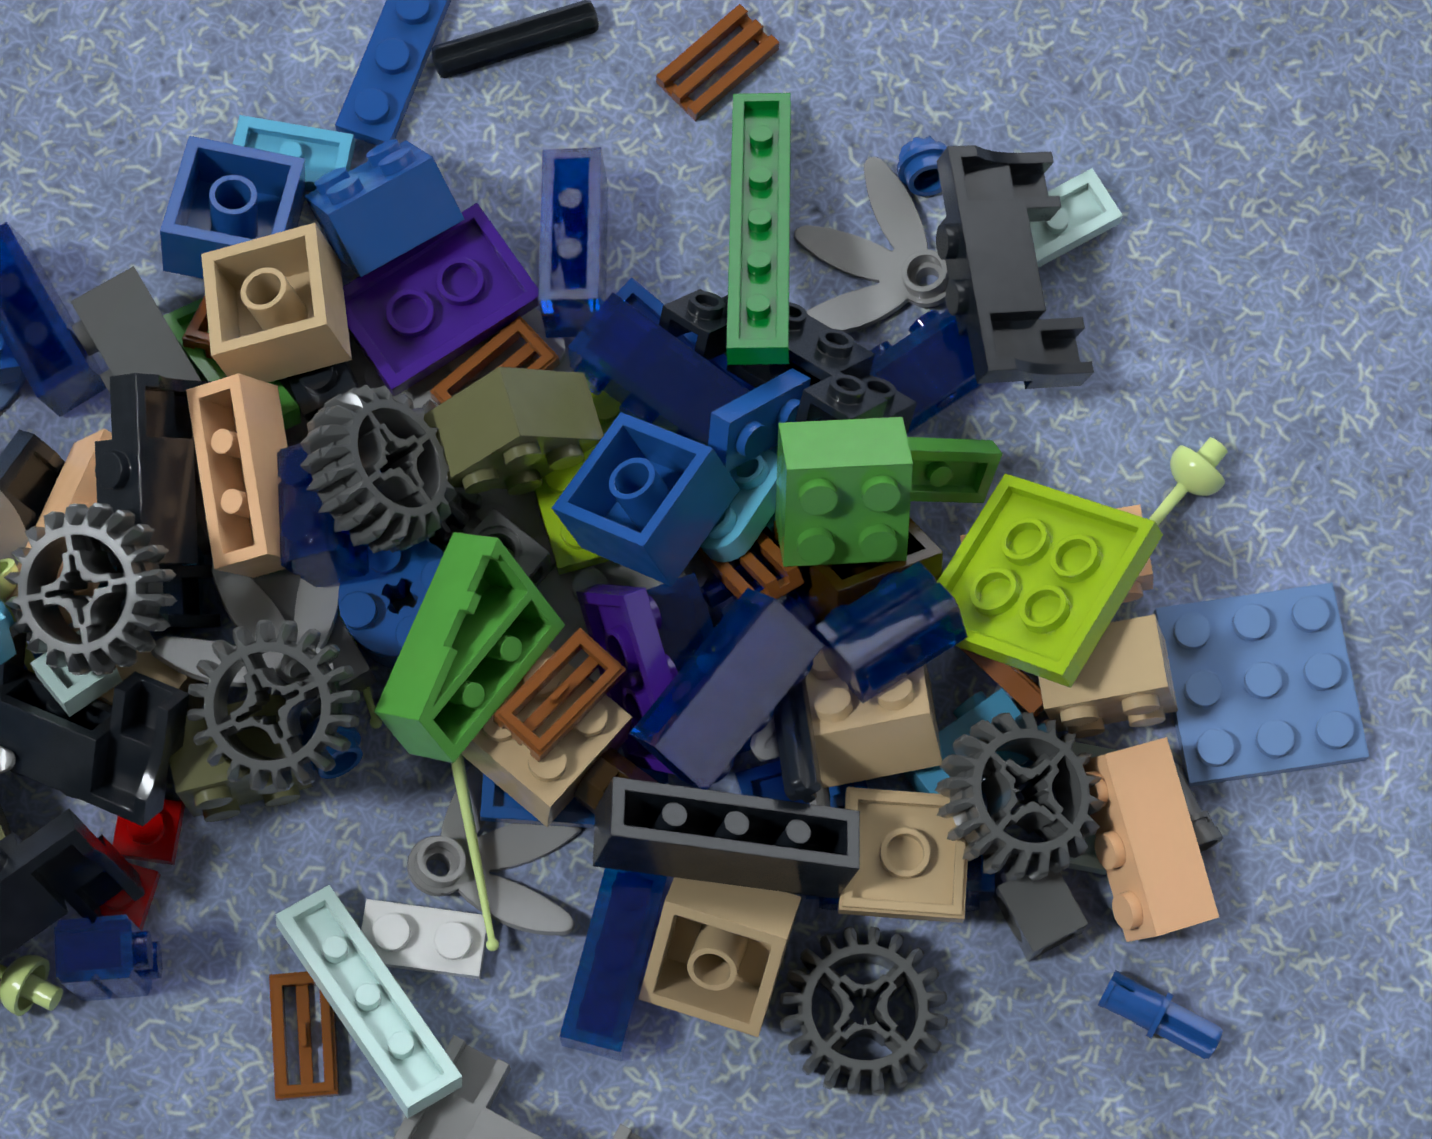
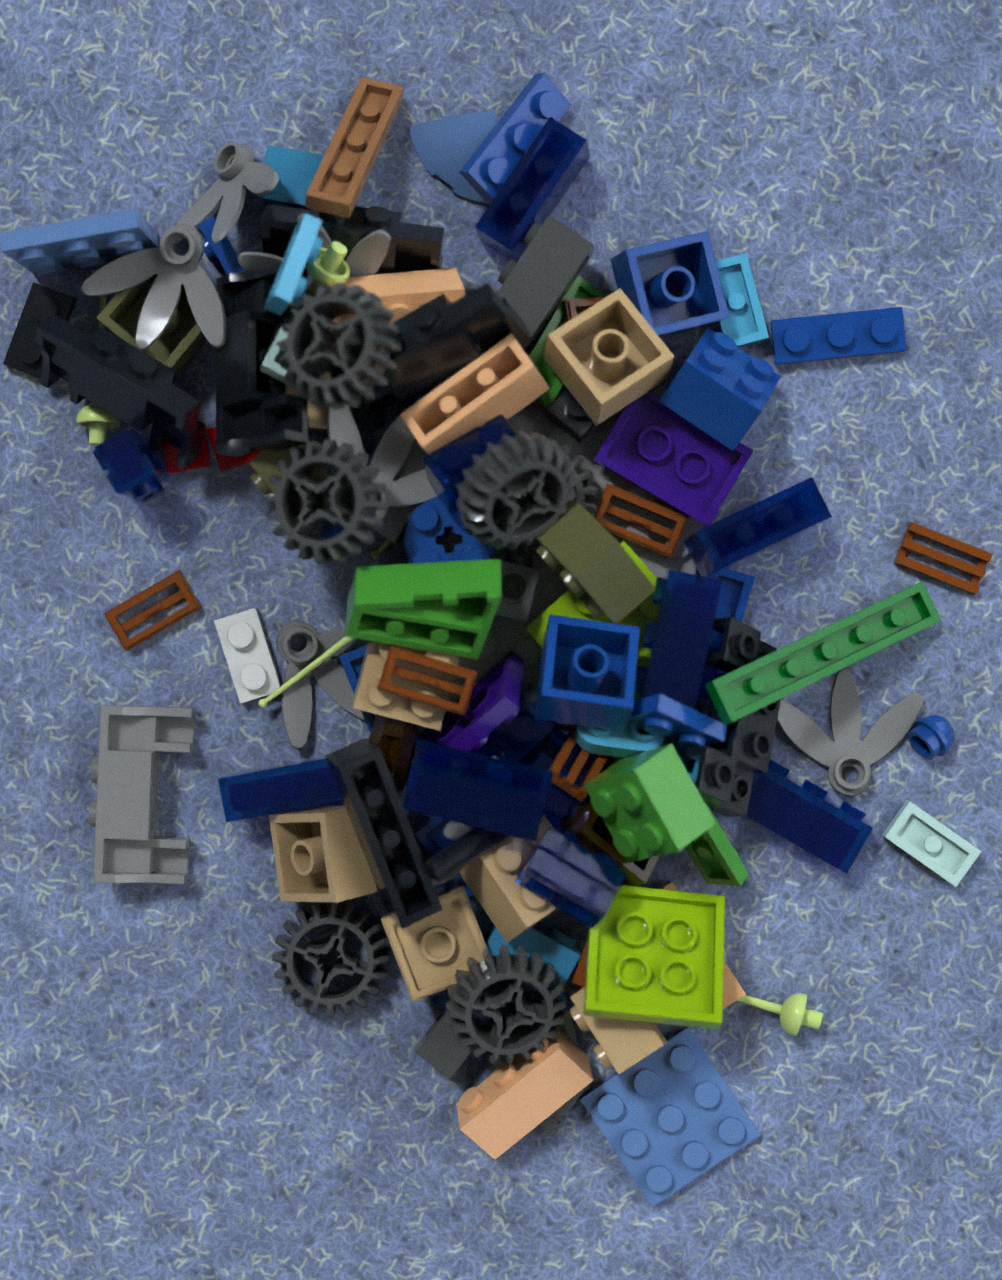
camera: 65 degrees right, 15 degrees up
light aqua plate [275,885,462,1119] -> none
black axle [432,0,599,78] -> none
black bracket [936,145,1094,389] -> none
blue axle [1098,970,1223,1059] -> none

